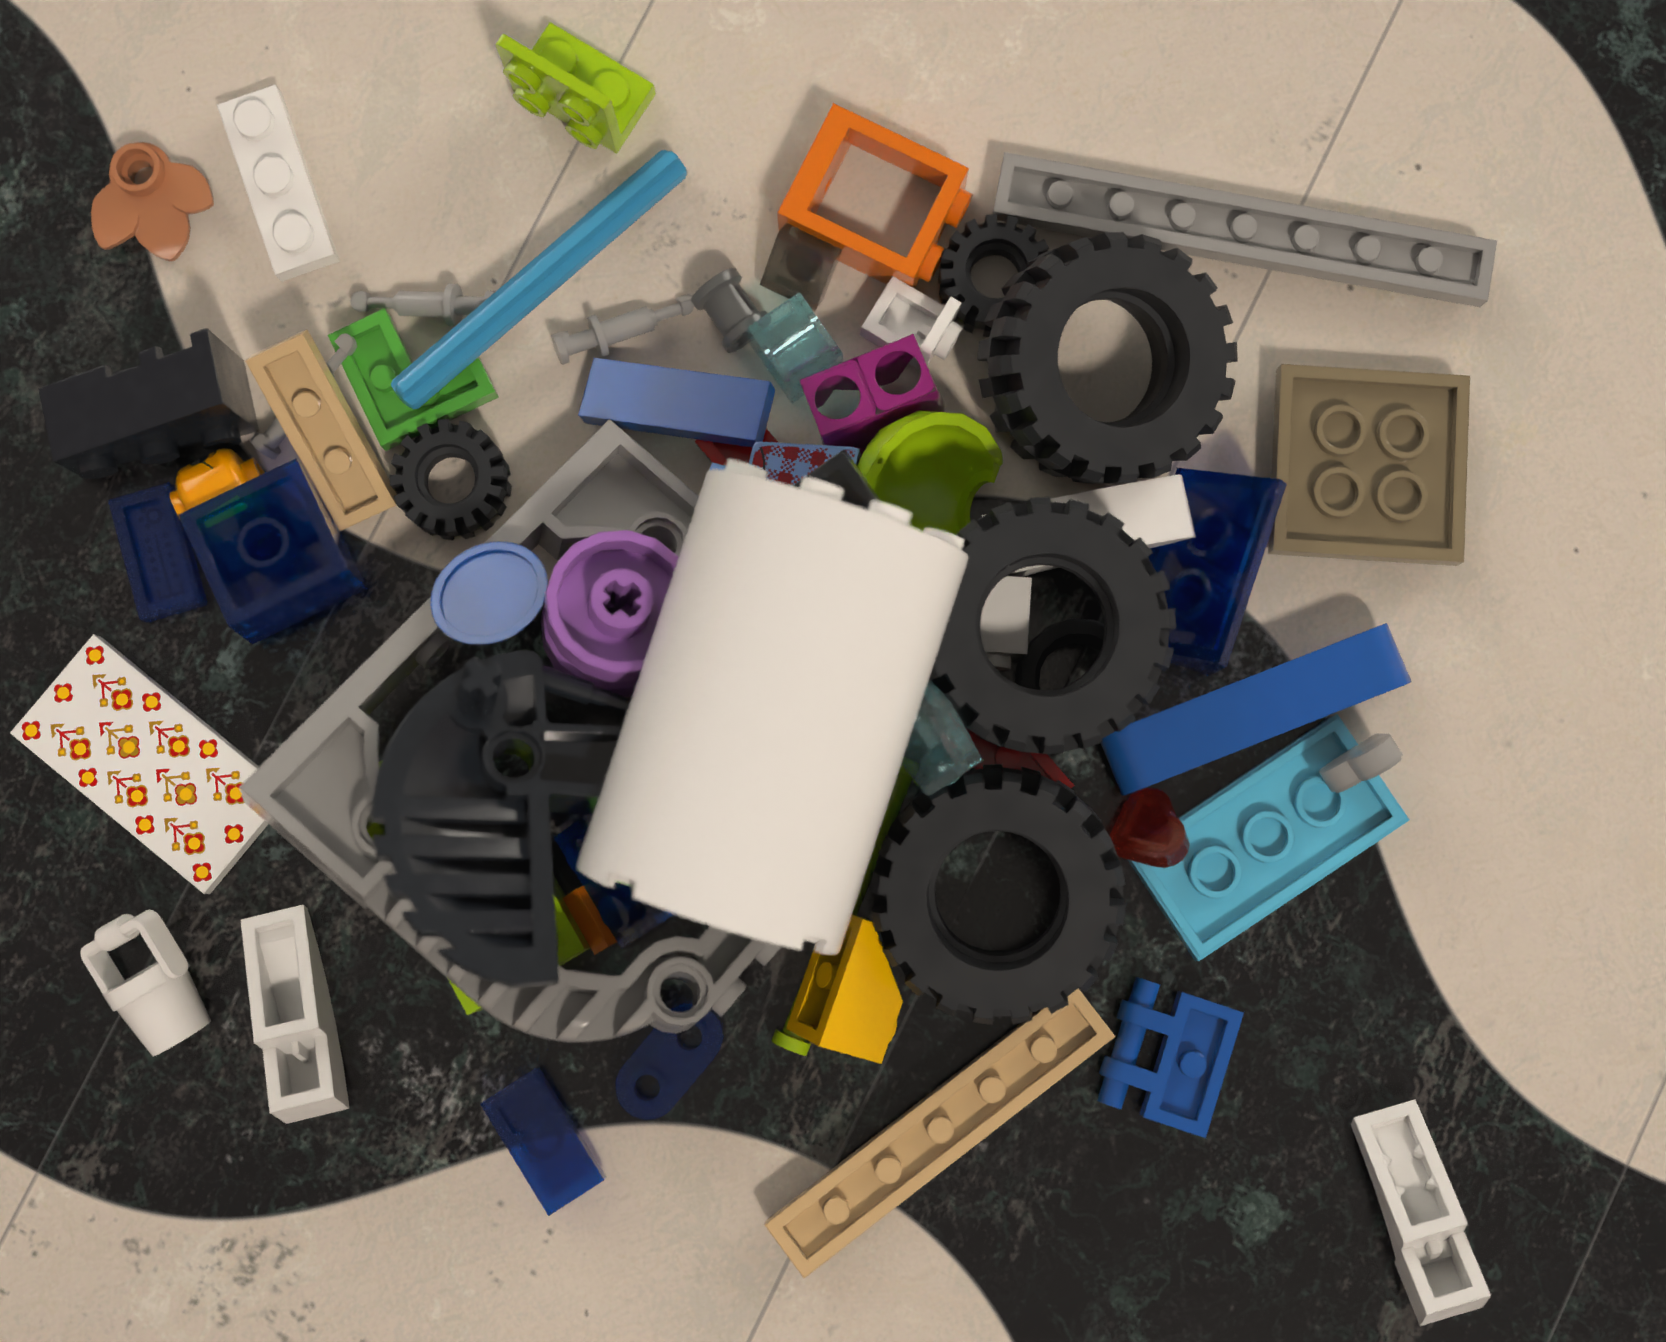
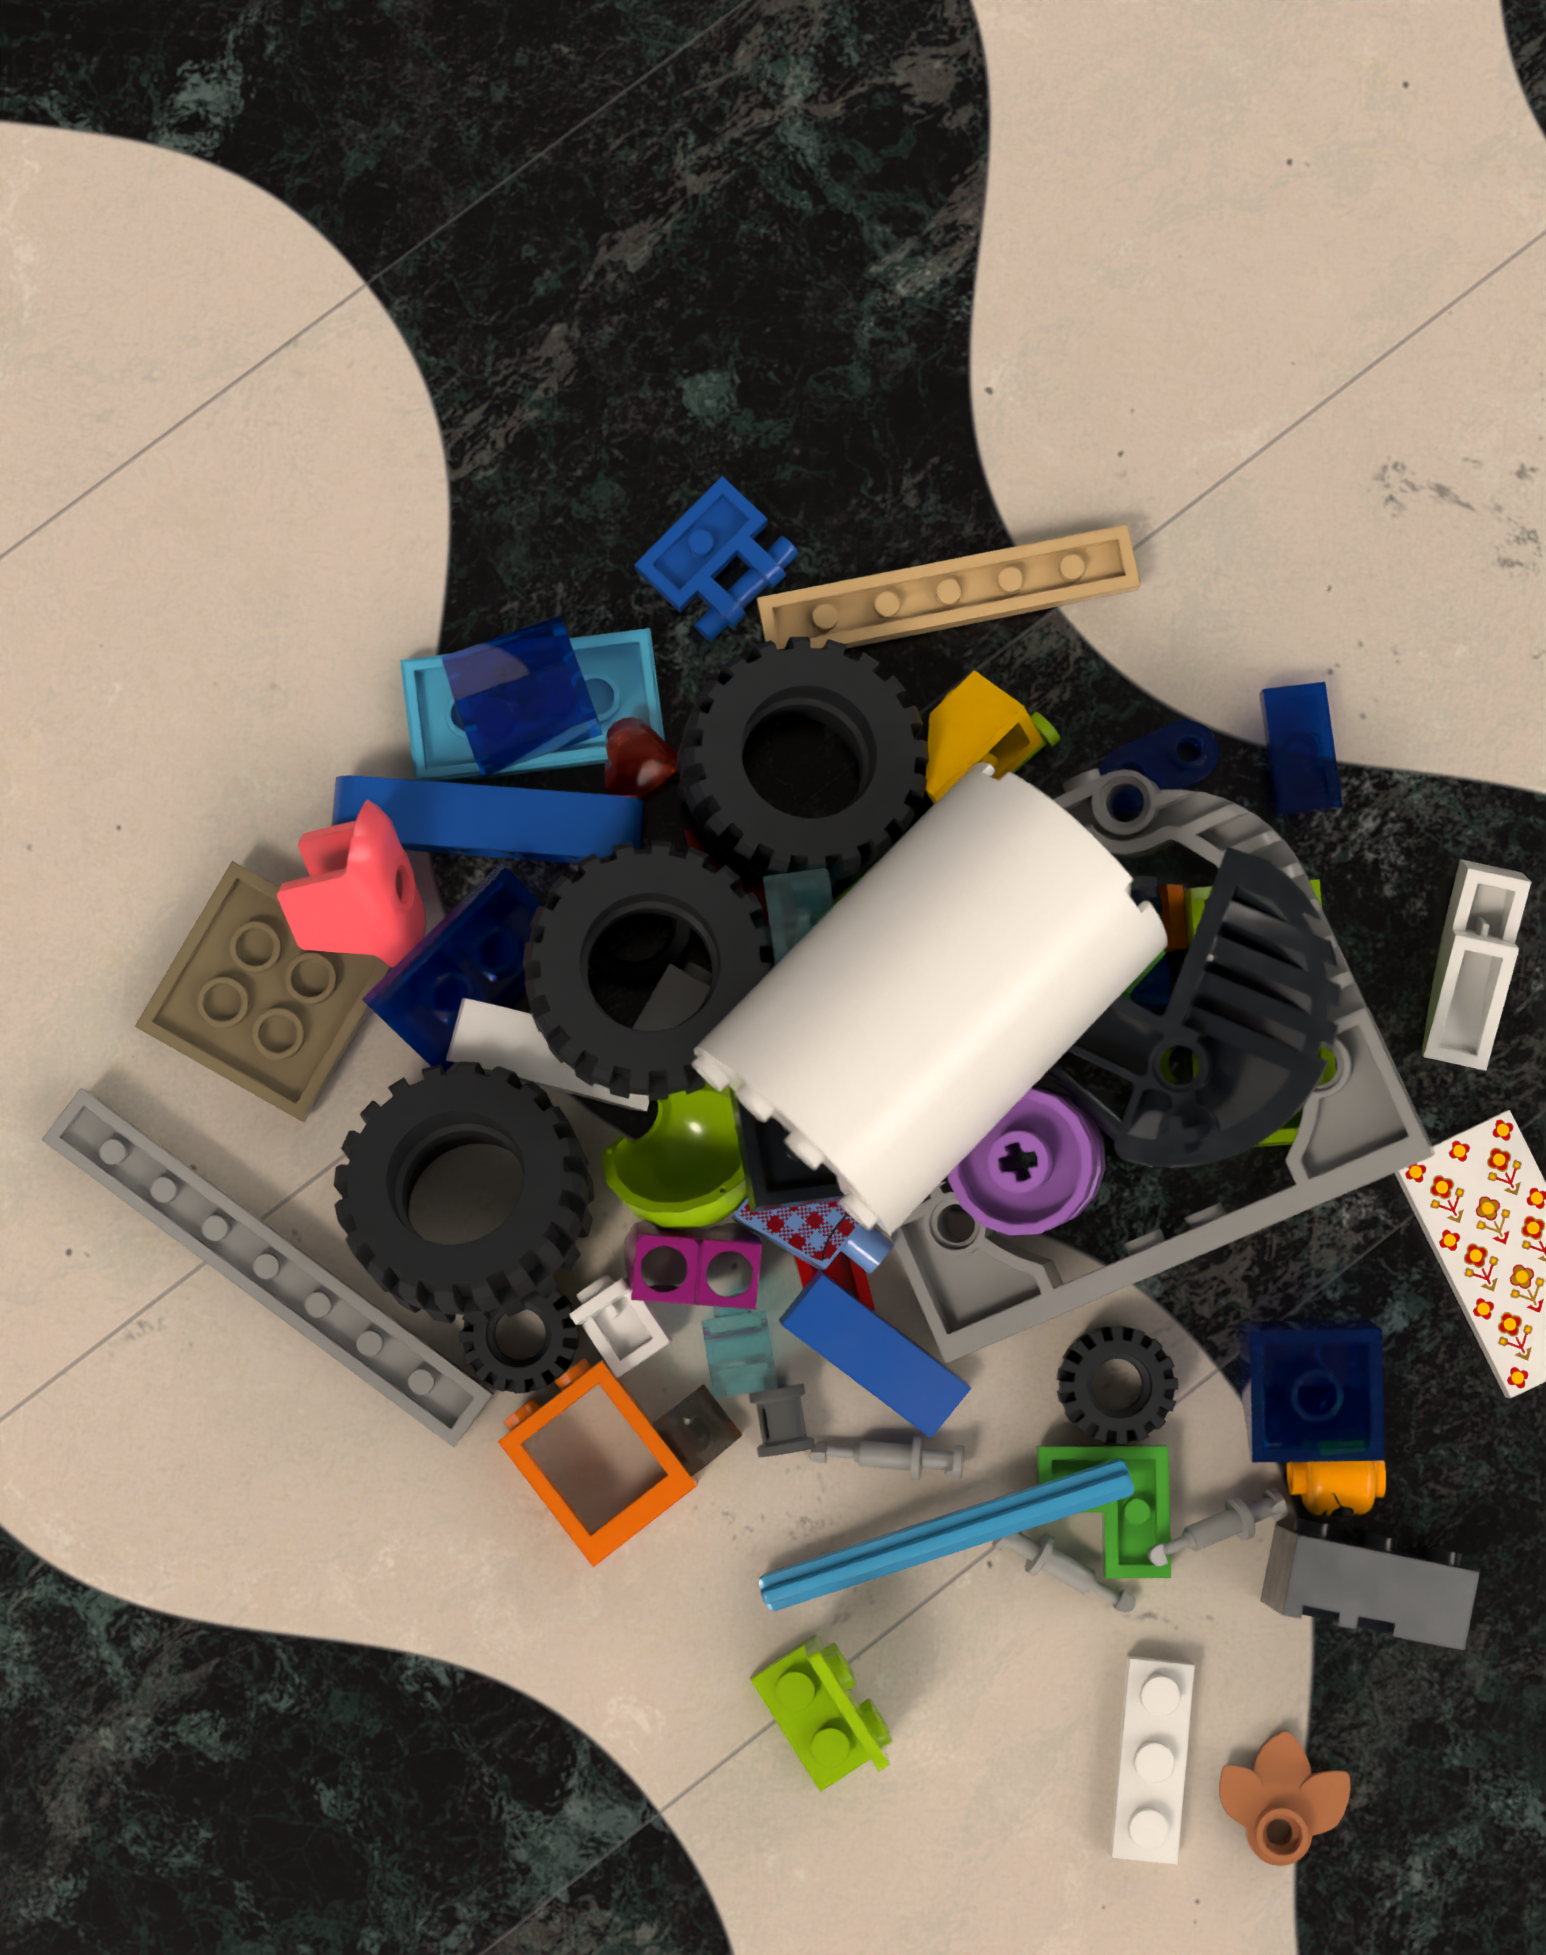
camera: 155 degrees left, 0 degrees up
clear blue tile [108,483,208,623] -> none
tan plate [245,329,397,531] -> none
piece [430,541,548,645] -> none
light grey tile [1319,733,1403,793] -> none
white slope [1351,1100,1491,1326] -> none
none -> coral piece [277,799,426,971]
none -> clear blue slope [441,616,603,776]

